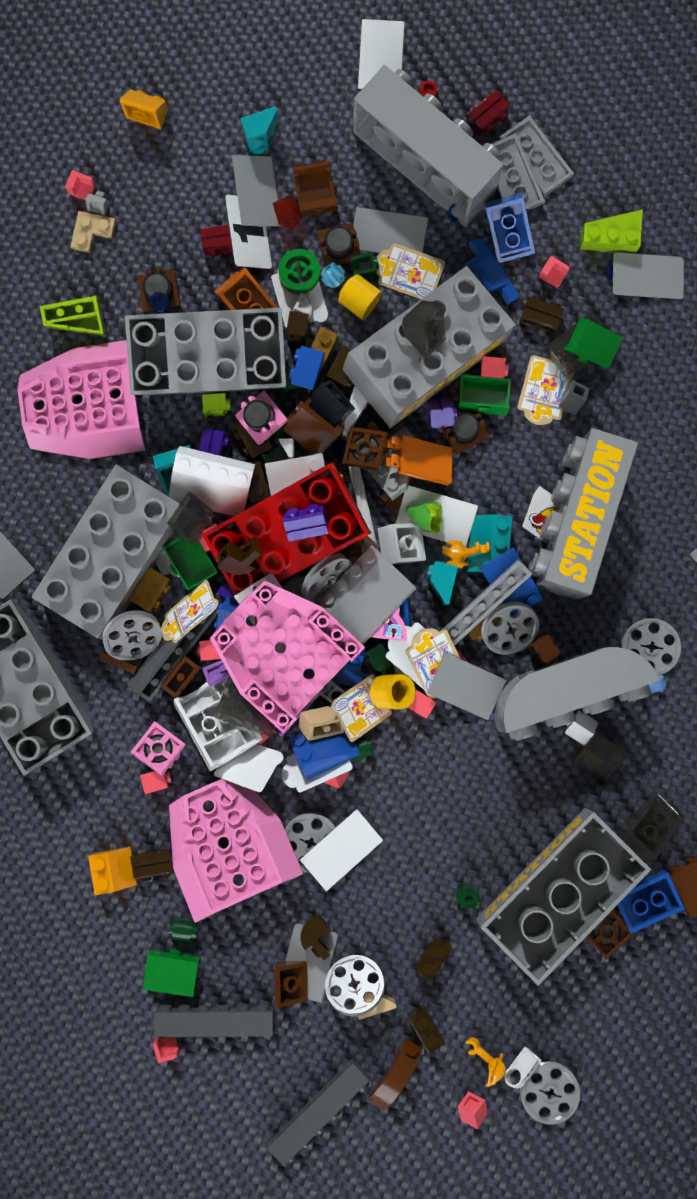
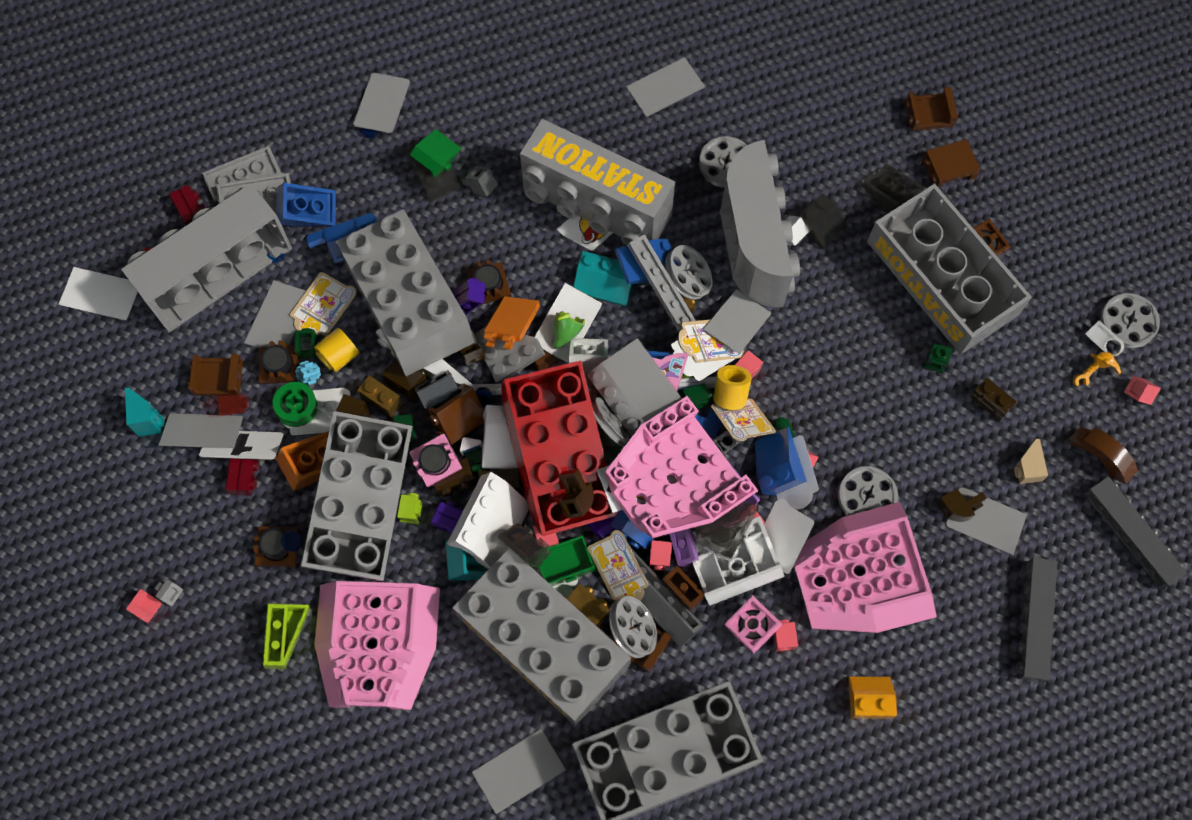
camera: 80 degrees left, 15 degrees down
tan plate [70,211,116,253] -> none
light orange slope [120,89,168,129] -> none
dark brown brick [130,848,174,882] -> none
green container [143,949,200,997] -> none
coral panel [153,1037,180,1063] -> none
dark green brick [169,919,198,941] -> none
reddish brown slope [274,961,308,1008] -> none
brick [283,504,329,542] -> none
blue brick [289,346,325,390] -> none
tan brick [299,705,344,741] -> none
white sticker [300,809,383,891] -> none
wedge [325,955,385,1016] -> none
reddish brown piece [342,427,389,471] -> none
clear smoke slope [402,300,446,358] -> none
dark brown brick [407,1004,445,1054] -> none
teal slope [426,561,458,607] -> none
light orange piece [442,540,490,569] -> none
green container [458,374,510,416] -> none
coral brick [480,356,508,378] -> none
sticker [517,355,574,425] -> none
dark brown brick [519,296,564,334] -> none
reddish brown brick [528,635,560,666] -> none
coral panel [539,256,570,288] -> none
lime wedge [580,209,643,254] -> none
blue slope [618,869,685,934] -> none

